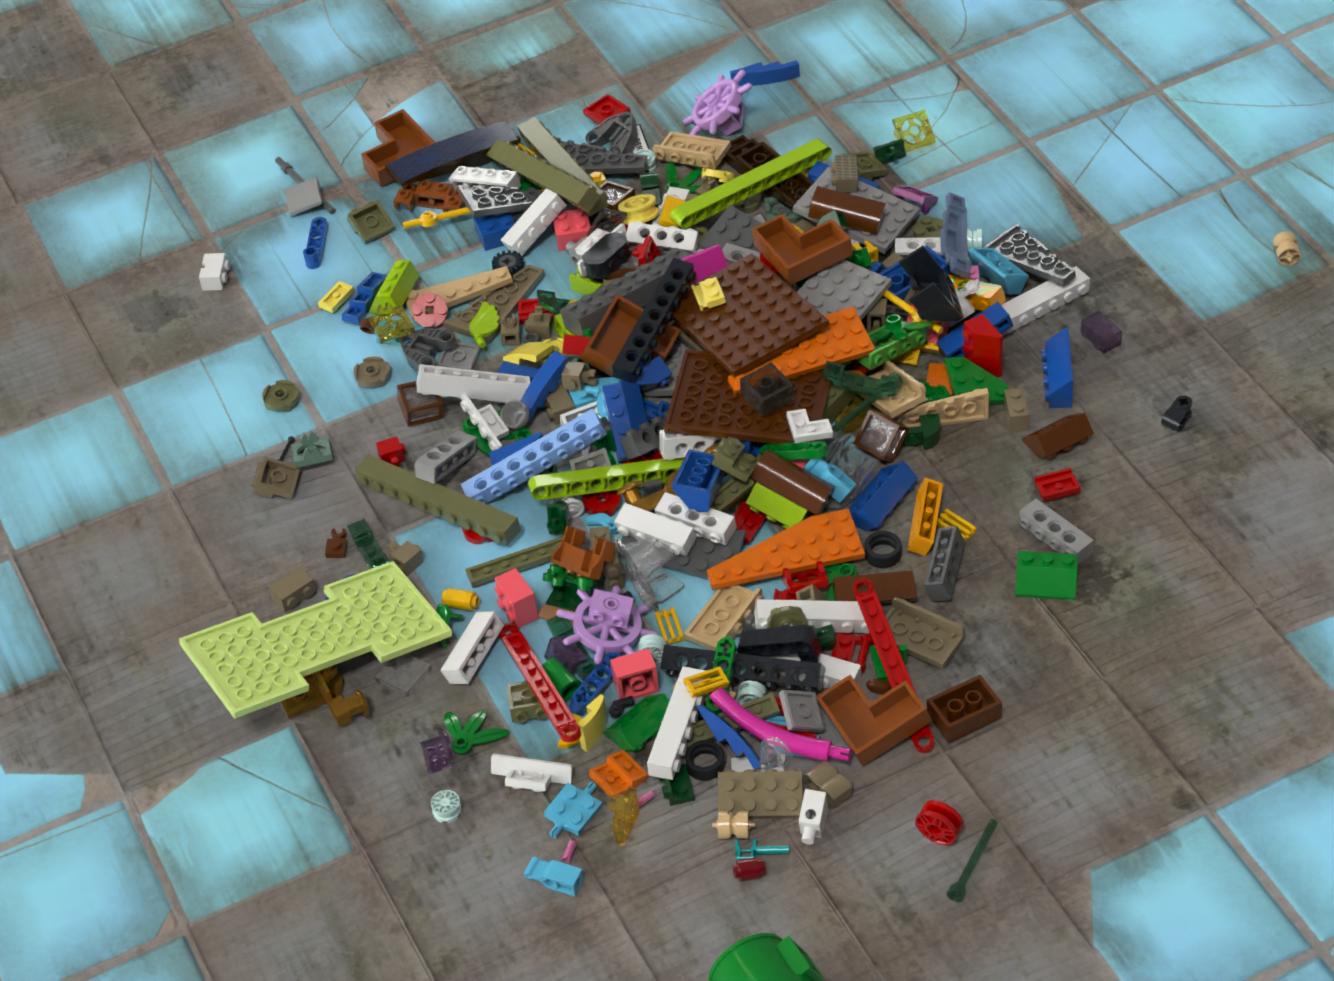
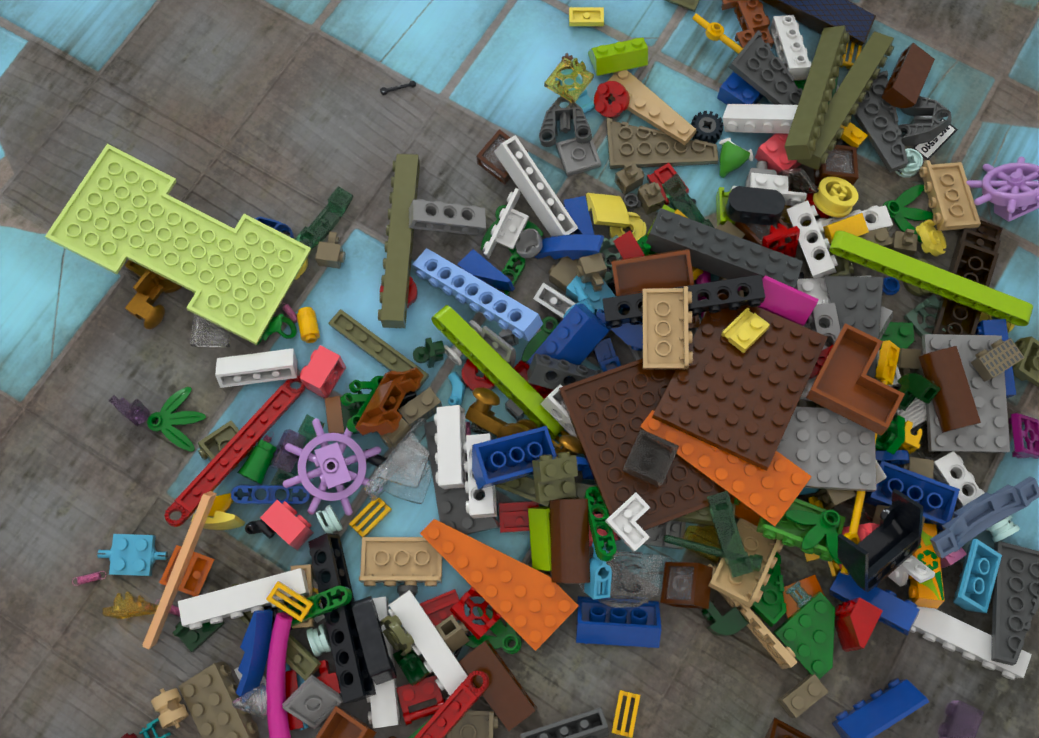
camera: 55 degrees right, 25 degrees up
dark tan plate [251,456,301,499] -> none
olive plate [262,380,300,412] -> none
dark tan brick [268,567,317,612] -> none
sand green piece [291,431,333,468] -> none
reddish brown plate [325,528,348,558] -> none
blue slope [342,272,387,324] -> none
dark tan plate [353,356,391,388] -> none
red brick [376,436,406,467] -> none
light aqua wheel [431,790,462,823] -> none
lime animal [469,302,500,348] -> none
white bracket [491,754,572,792] -> none
medium azure piece [523,857,584,897] -> none
red plate [583,94,631,124] -> none
green slope [603,693,670,752] -> none
dark green brick [639,172,661,206] -> none
black tyre [685,740,725,781] -> none
black tyre [864,531,902,568] -> none
light orange brick [907,477,943,556] -> none
olive plate [913,216,944,238] -> none
none -> light nougat tile [142,491,217,649]
none -> tan bracket [643,286,693,369]
none -> bright green hat [719,138,754,178]
none -> clear light blue bush [785,581,813,609]
none -> reddish brown brick [881,43,935,108]

